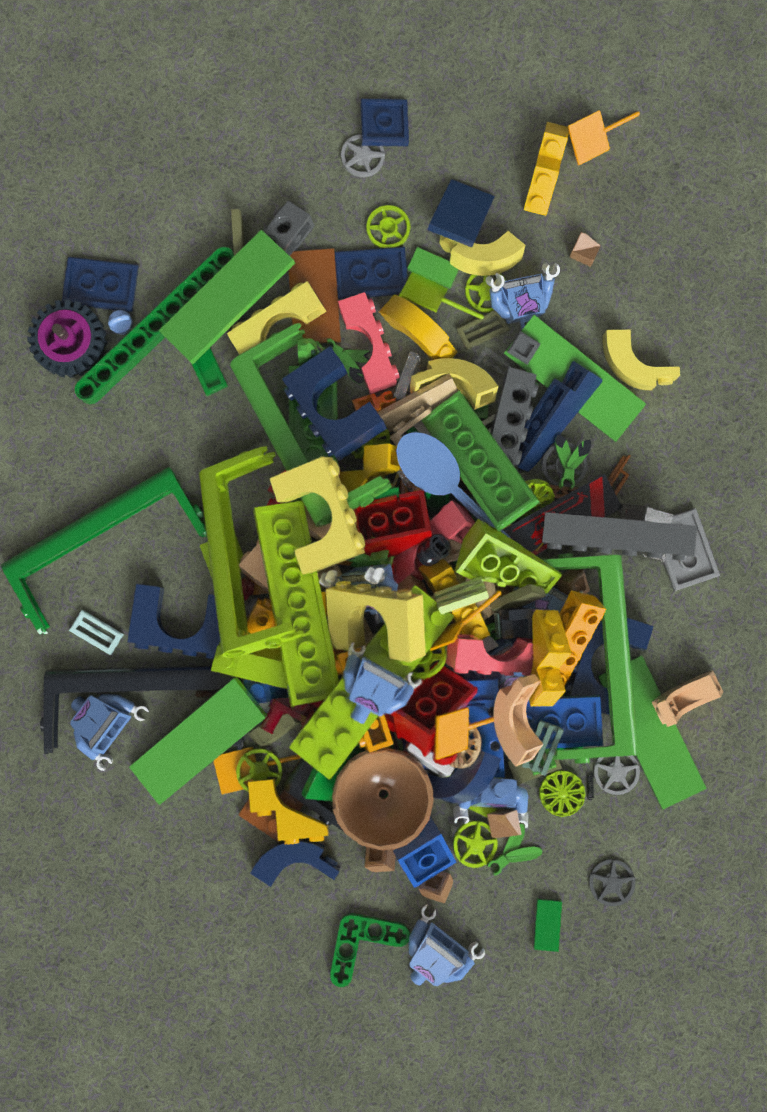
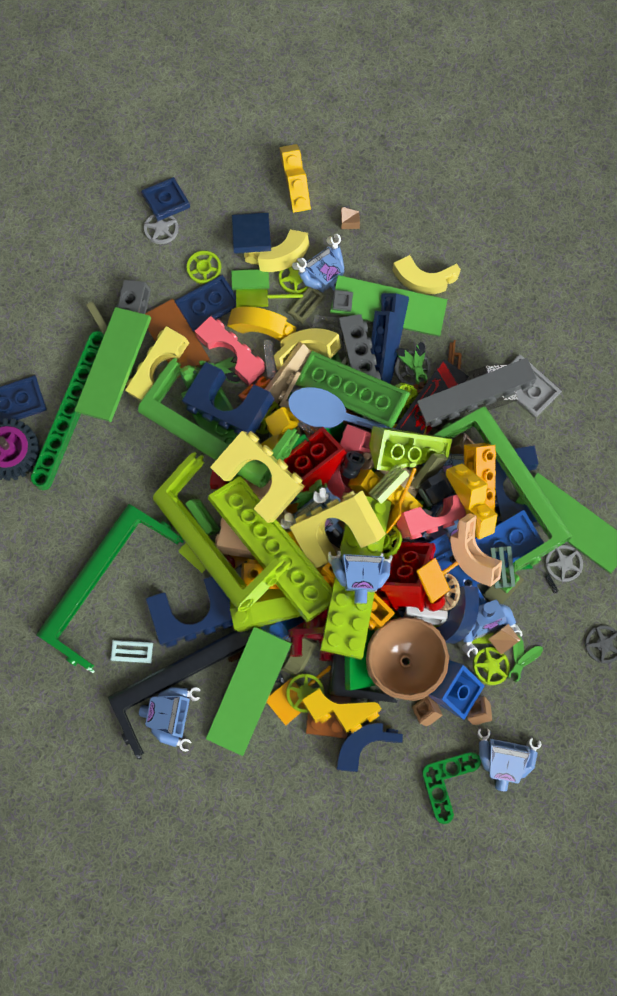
camera: 25 degrees left, 10 degrees down
light blue tile [108,310,133,335] -> none
green tile [191,348,228,396] -> none
green tile [533,898,562,952] -> none
lime wheel [539,770,586,817] -> none
light orange piece [567,110,640,165] -> none
light nougat arch [652,670,723,727] -> none
none -> bright green tile [185,499,220,535]

